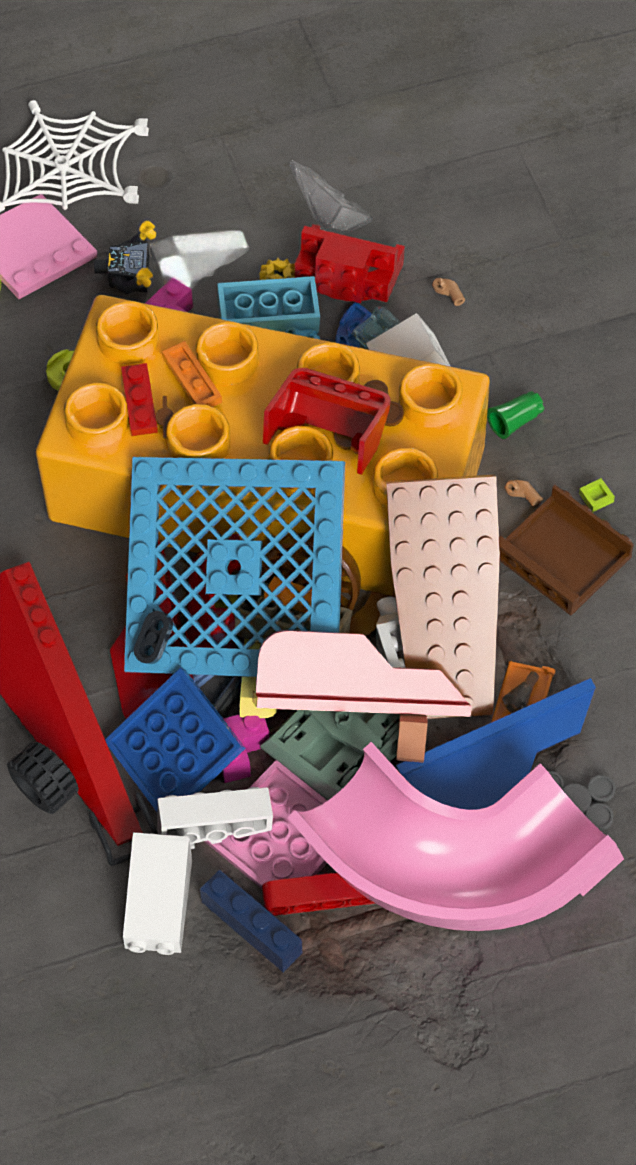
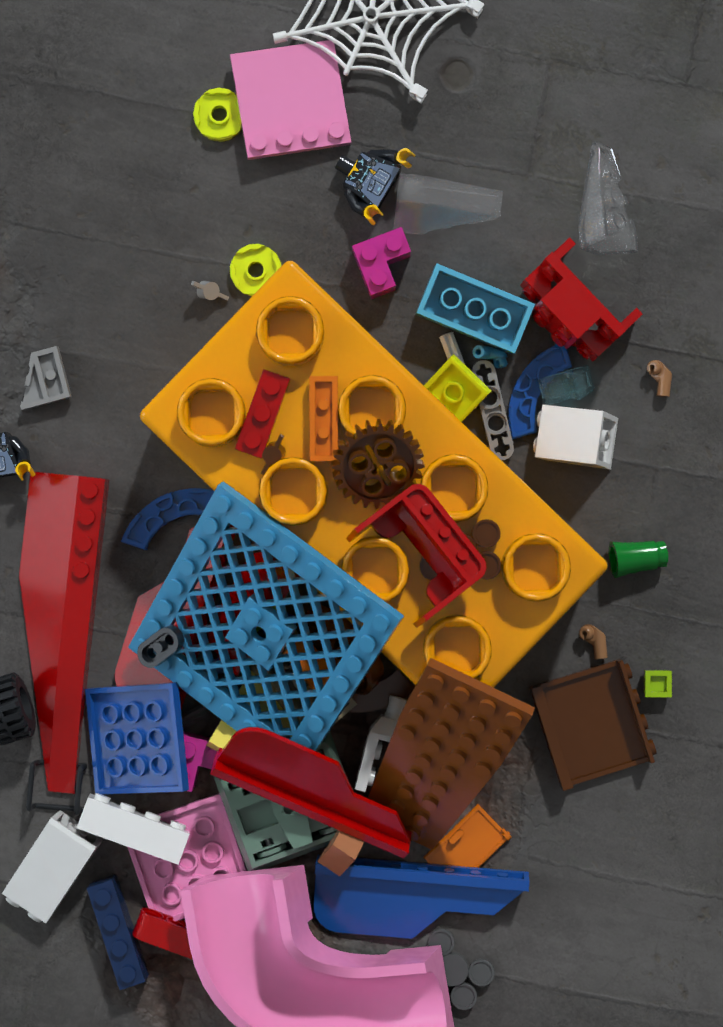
camera: 30 degrees right, 30 degrees up
yellow gear [259,257,295,280] -> none
clear smoke cone [503,671,539,713] -> none
none -> blue tile [121,488,214,550]
none -> light grey piece [191,281,229,301]
none -> reddish brown gear [331,419,425,509]

